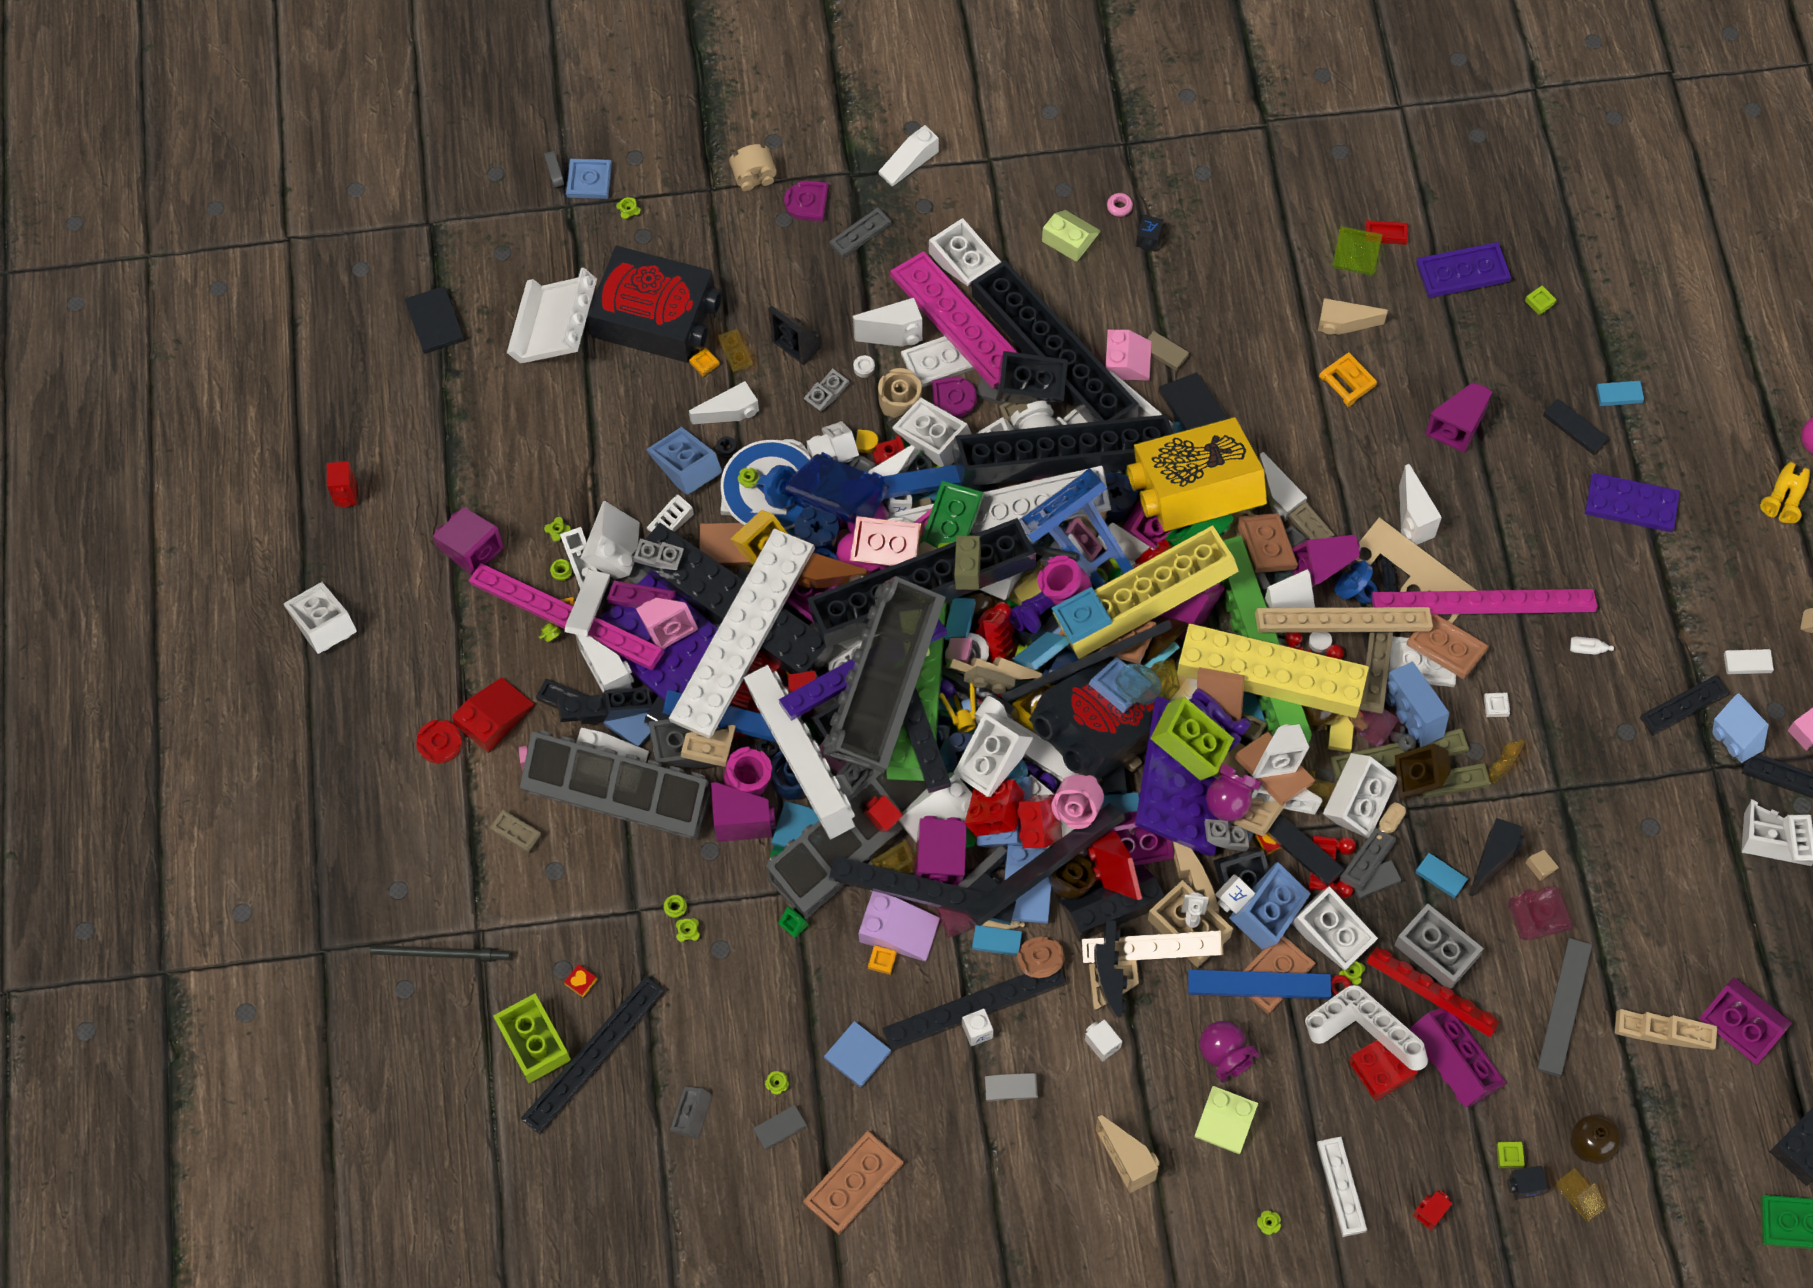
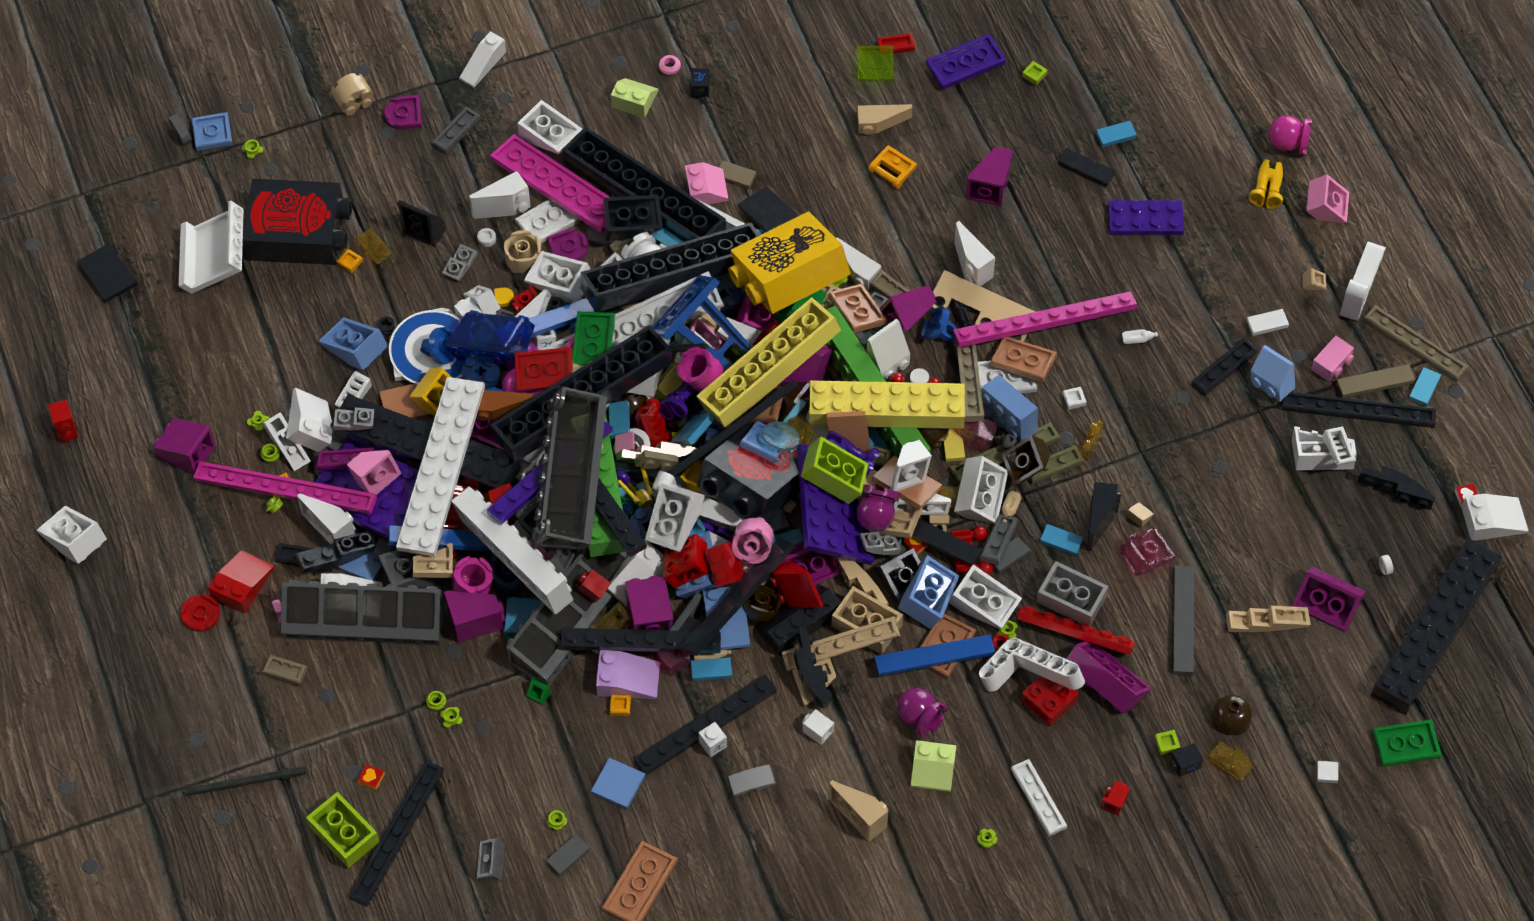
camera: 15 degrees left, 5 degrees down
white tile [565,570,610,637] -> none
white slope [689,381,759,424] -> none
lime plate [738,468,759,488] -> none
olive brick [955,536,981,590] -> none
nougat tile [1017,936,1064,978] -> none
dark azure tile [1052,587,1112,644] -> none
white hinge [1181,893,1209,928] -> none
white brick [1215,875,1256,914] -> none
tan plate [1255,607,1433,633] -> none
none -> medium azure tile [651,228,685,246]
none -> tan tile [929,515,949,532]
none -> white tile [1317,761,1338,783]

